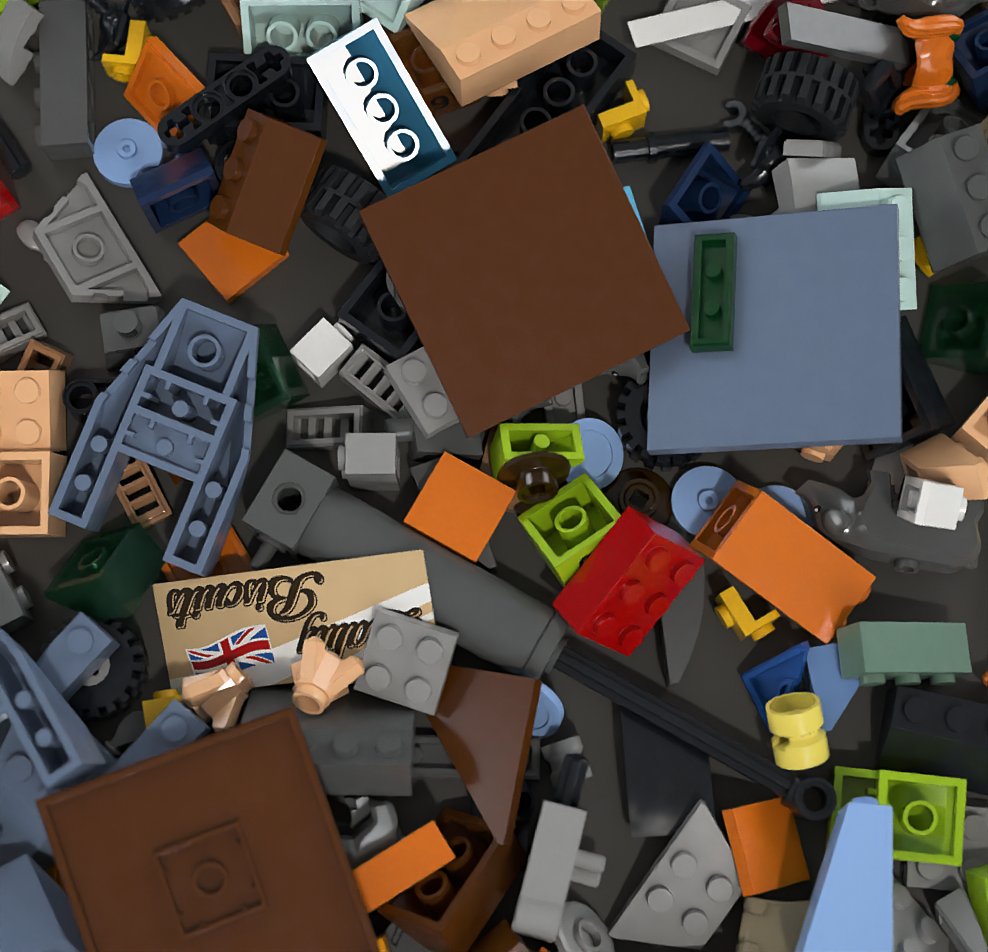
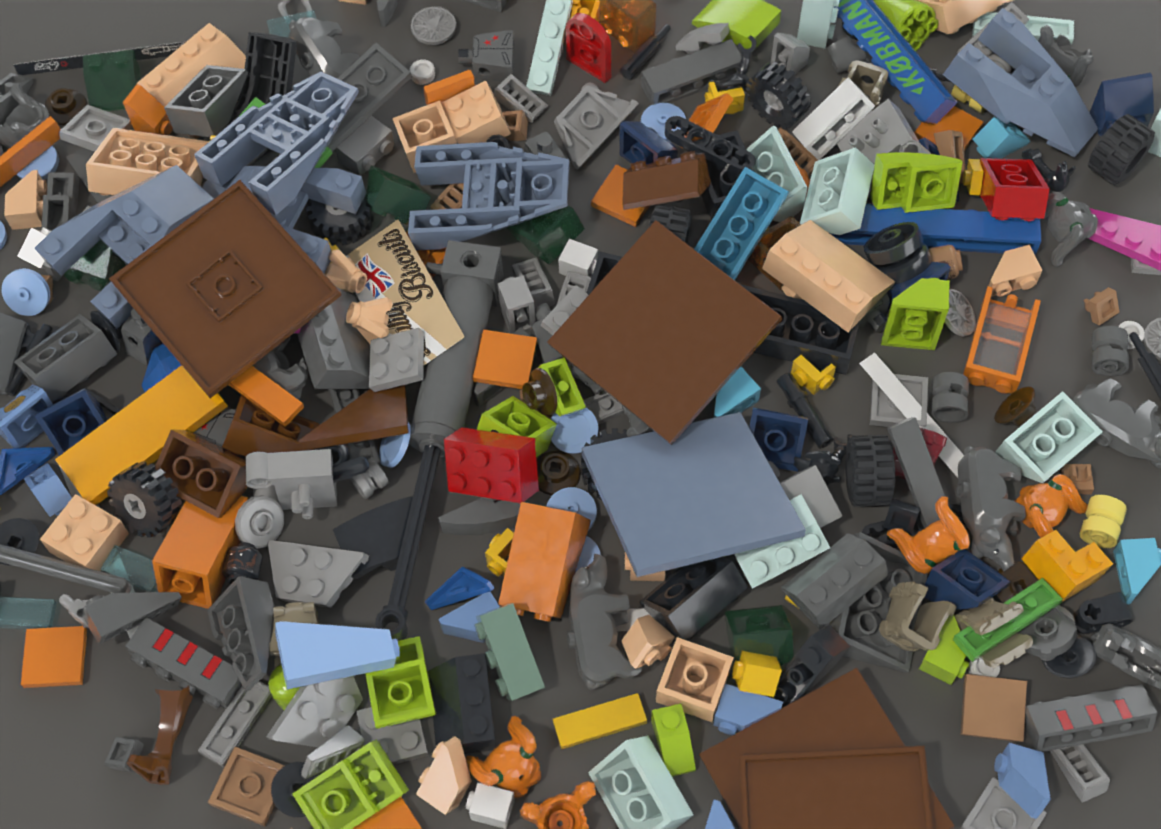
camera: 70 degrees right, 15 degrees down
dark green tile [690,232,737,353] -> none
orange tile [722,797,810,897] -> none
light yellow wheel [765,692,830,770] -> none
light grey tile [783,139,842,158] -> none
white slope [897,475,967,530] -> none

